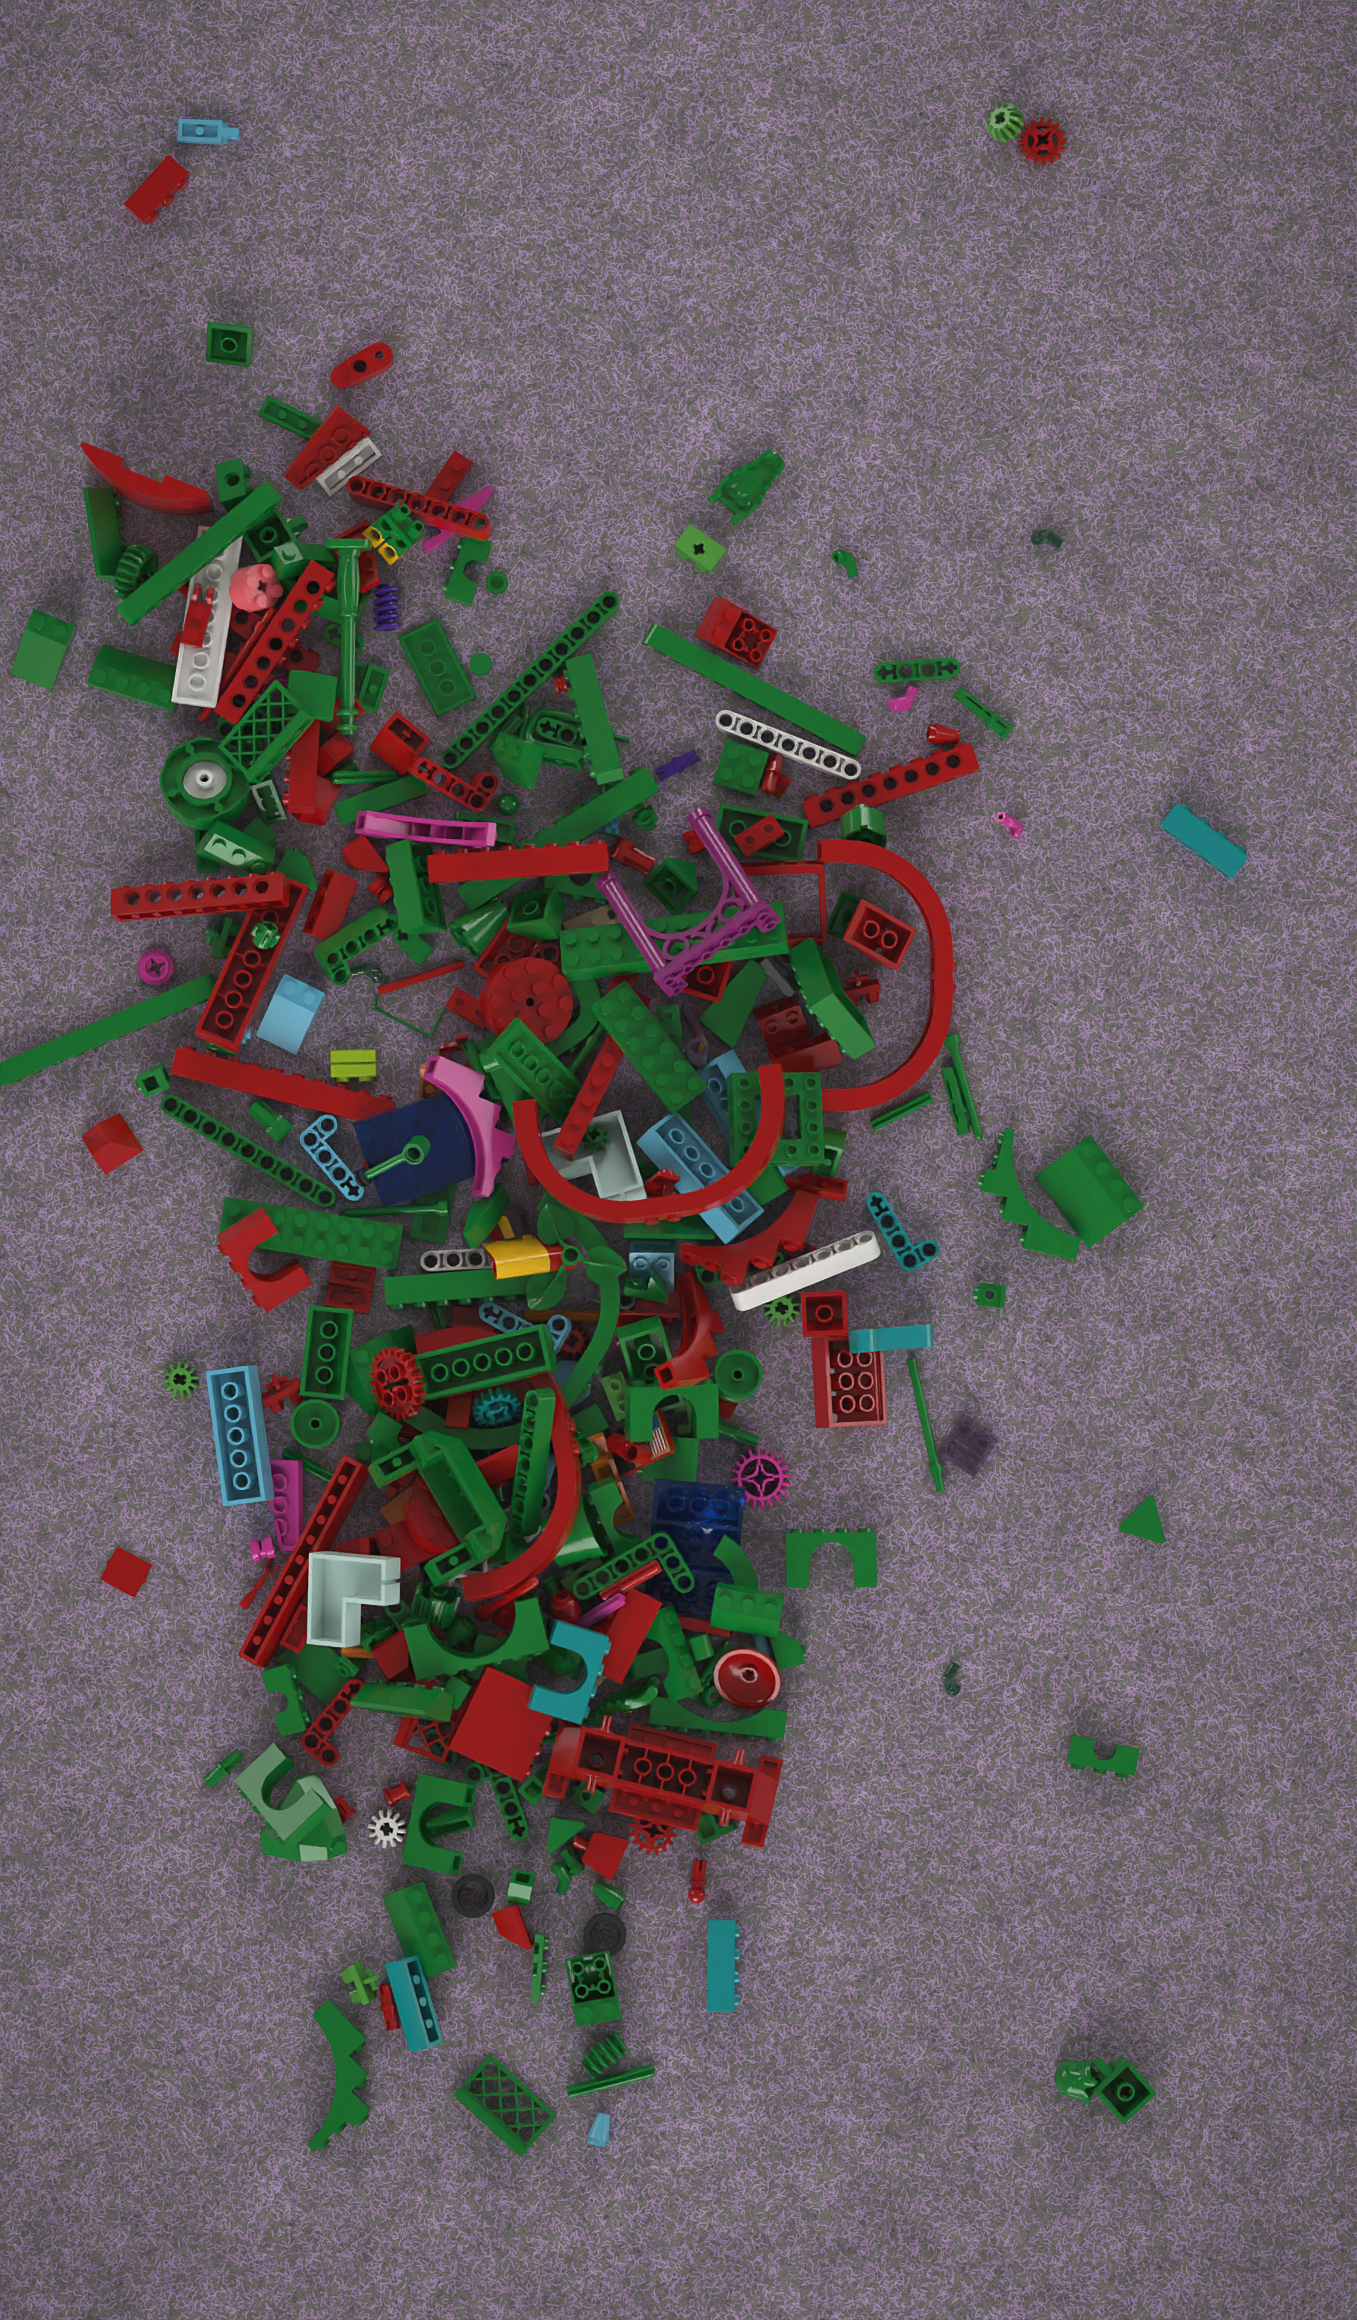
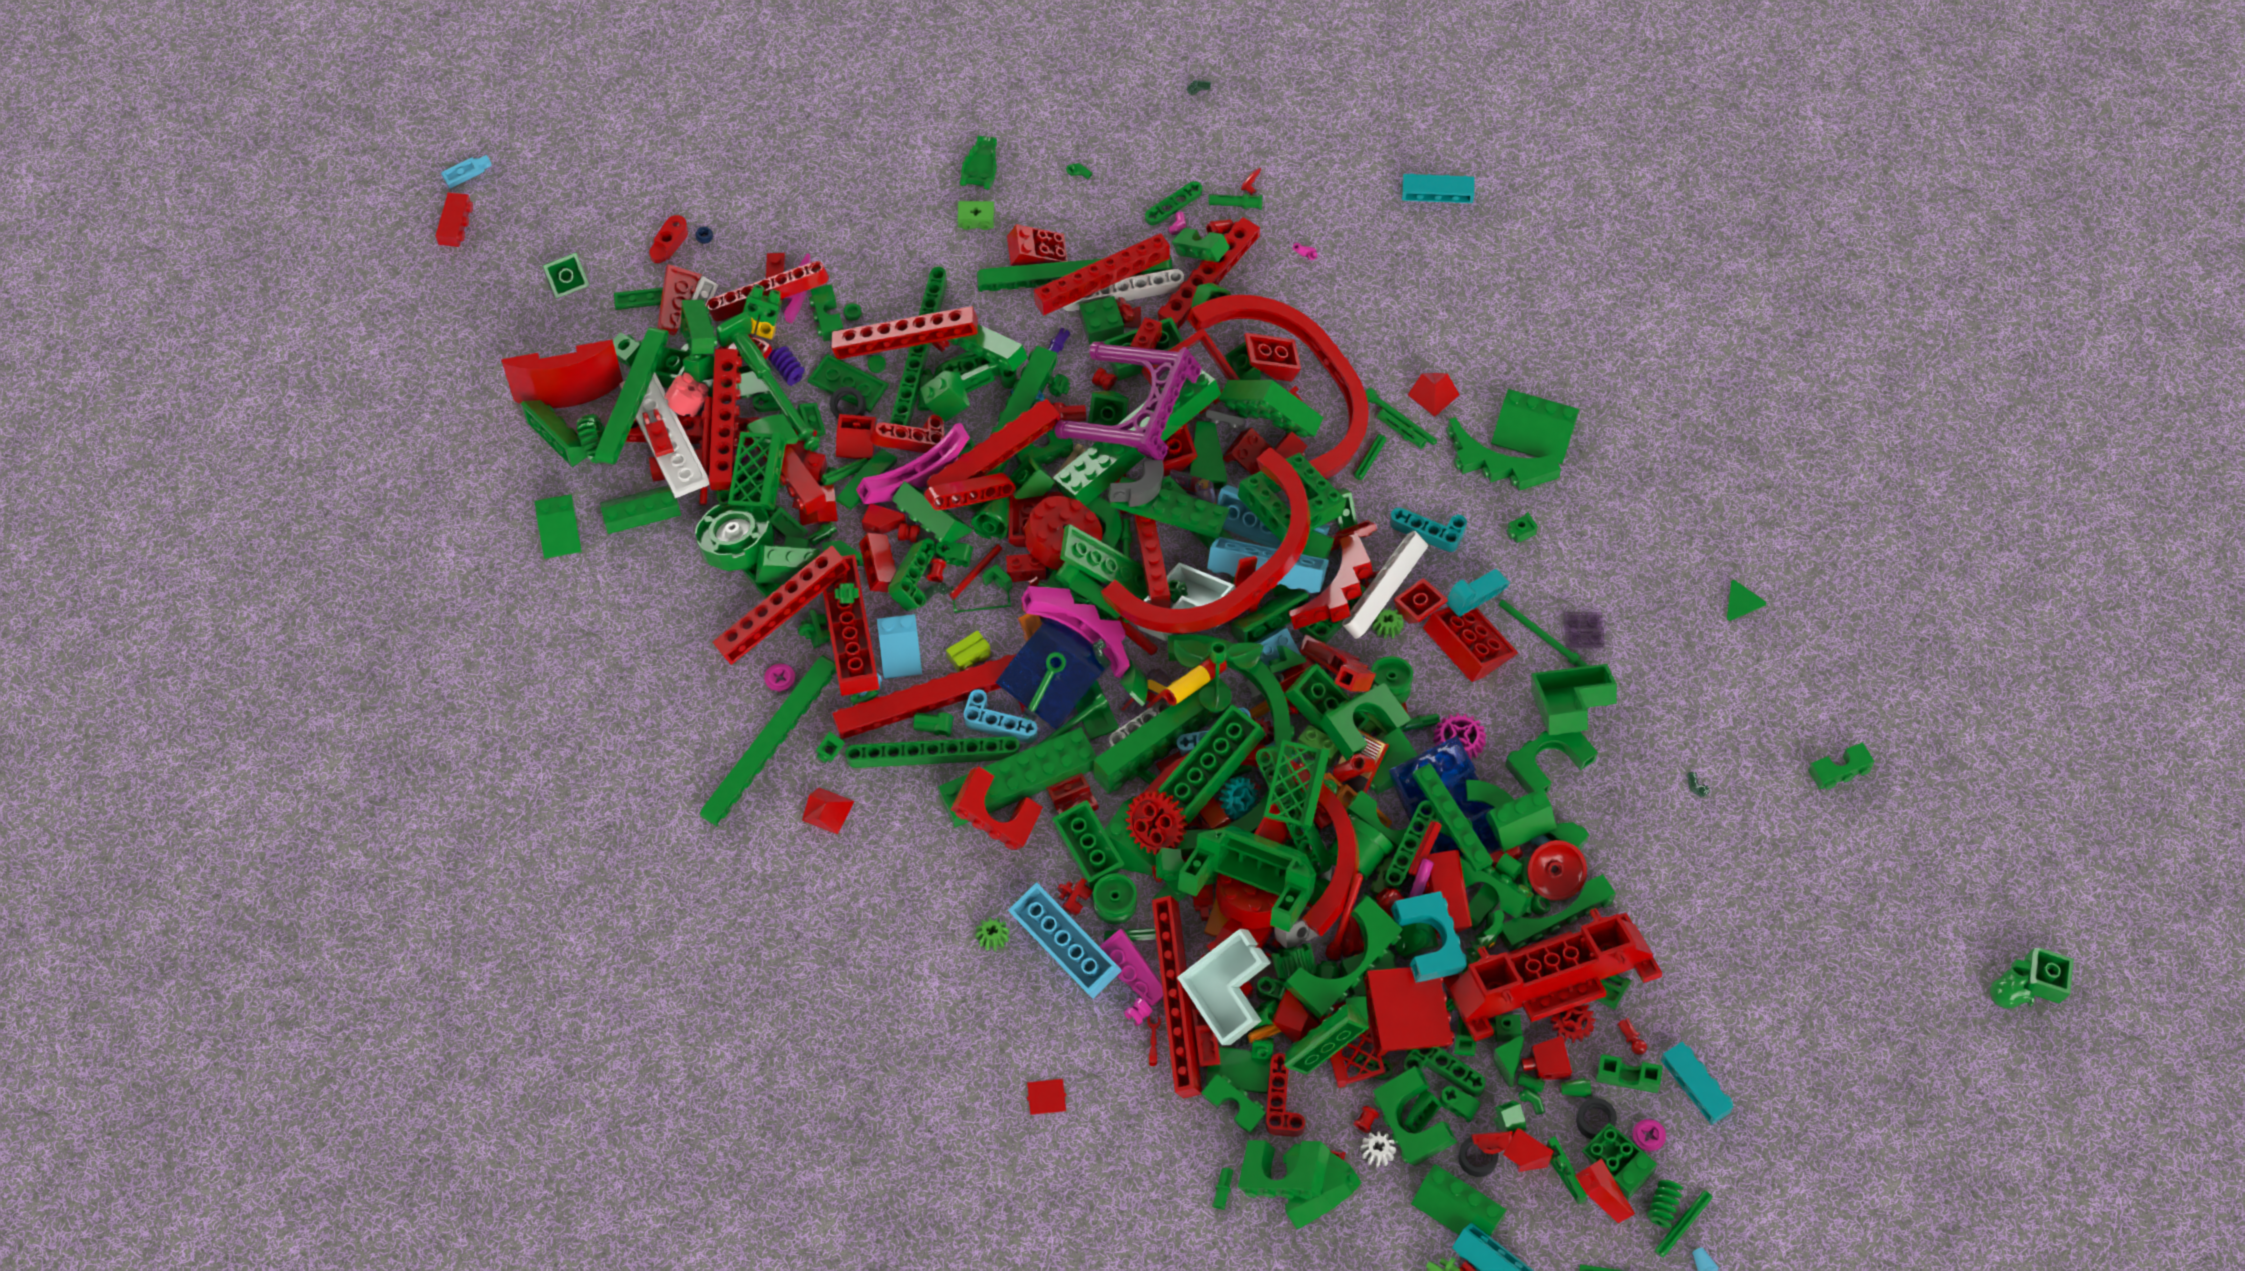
camera: 35 degrees left, 25 degrees down
none -> green wedge [680,299,717,354]
none -> dark blue plate [695,226,713,244]
none -> green pin [807,521,837,546]
none -> black tyre [829,386,867,419]
none -> red brick [831,306,978,360]
none -> red beam [924,473,1016,510]
none -> red bush [926,558,947,583]
none -> green bracket [982,564,1013,592]
none -> red brick [1034,233,1170,316]
none -> arm [1093,639,1112,669]
none -> dark grey arch [1108,460,1164,507]
none -> green arch [1172,228,1230,262]
none -> red bar [1241,168,1261,195]
none -> green fence [1263,739,1330,830]
none -> red slope [1408,373,1460,417]
none -> green plate [1412,764,1493,873]
none -> green piece [1439,1086,1481,1123]
none -> red plate [1471,1131,1513,1154]
none -> green piece [1531,664,1617,735]
none -> red slope [1575,1159,1635,1224]
none -> green arch [1595,1054,1663,1094]
none -> dark pink gear [1632,1119,1666,1152]

